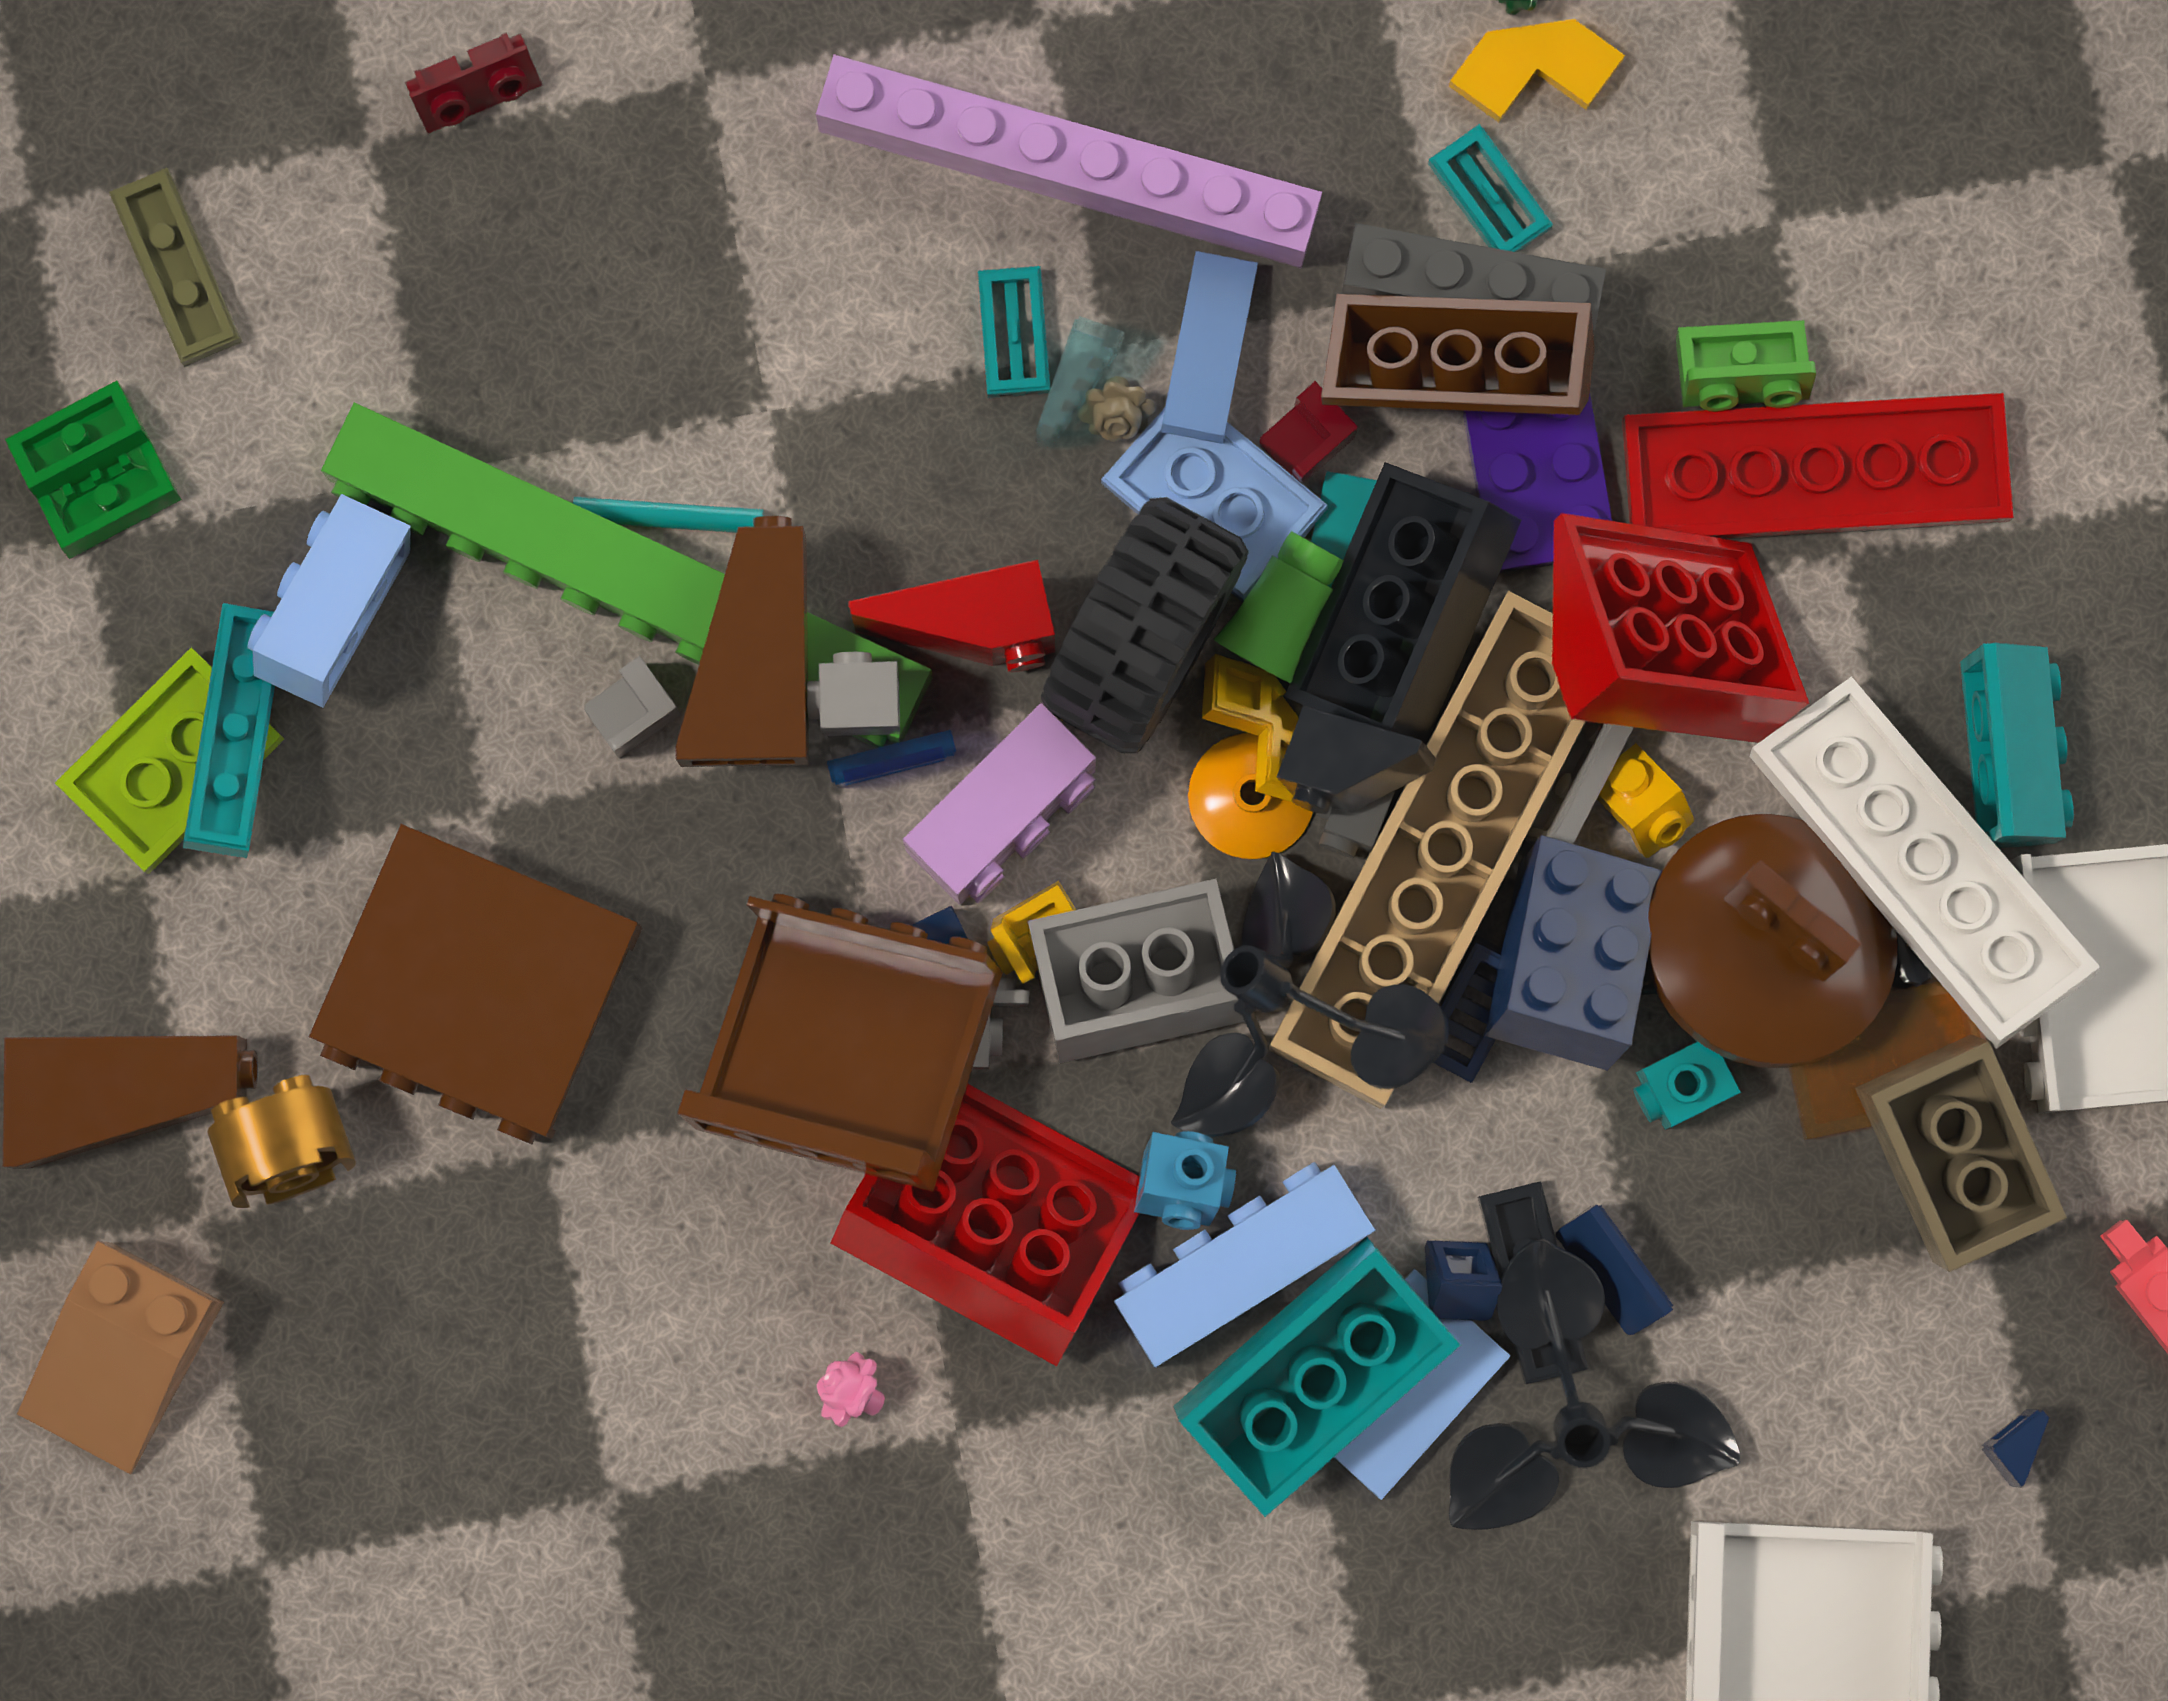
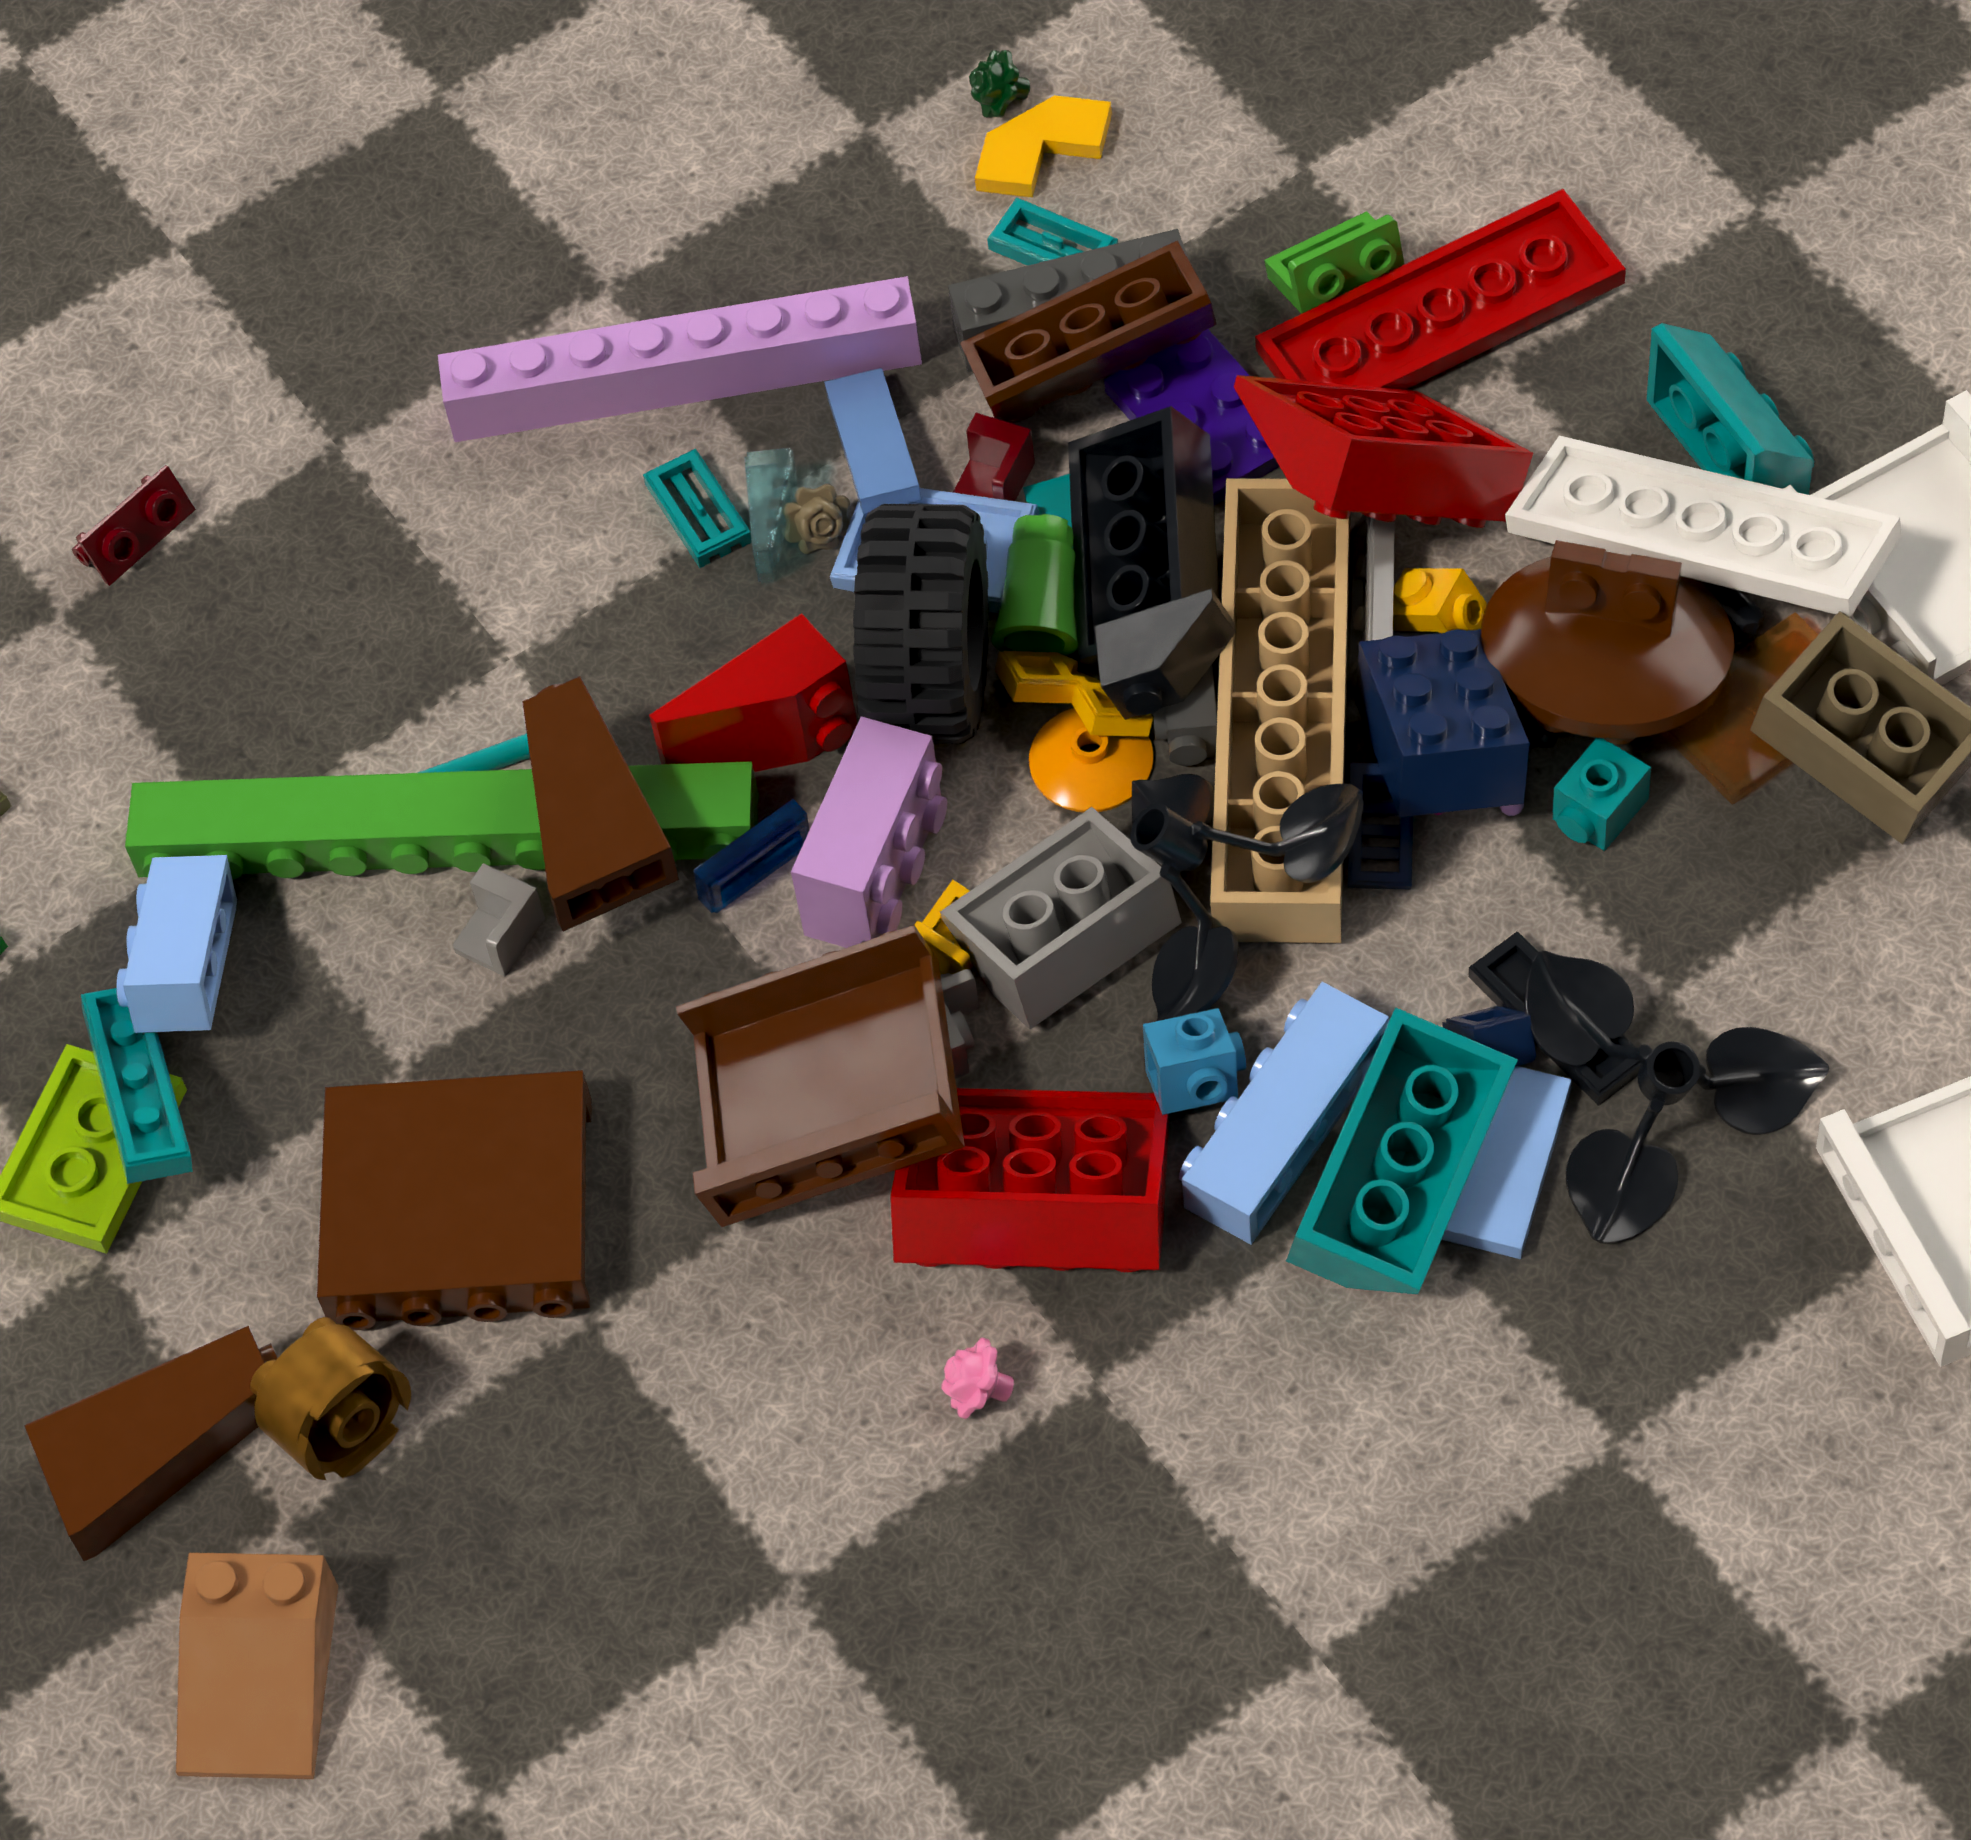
camera: 15 degrees left, 25 degrees down
light grey brick [807,652,900,736] -> none
dark blue slope [1555,1204,1674,1335] -> none

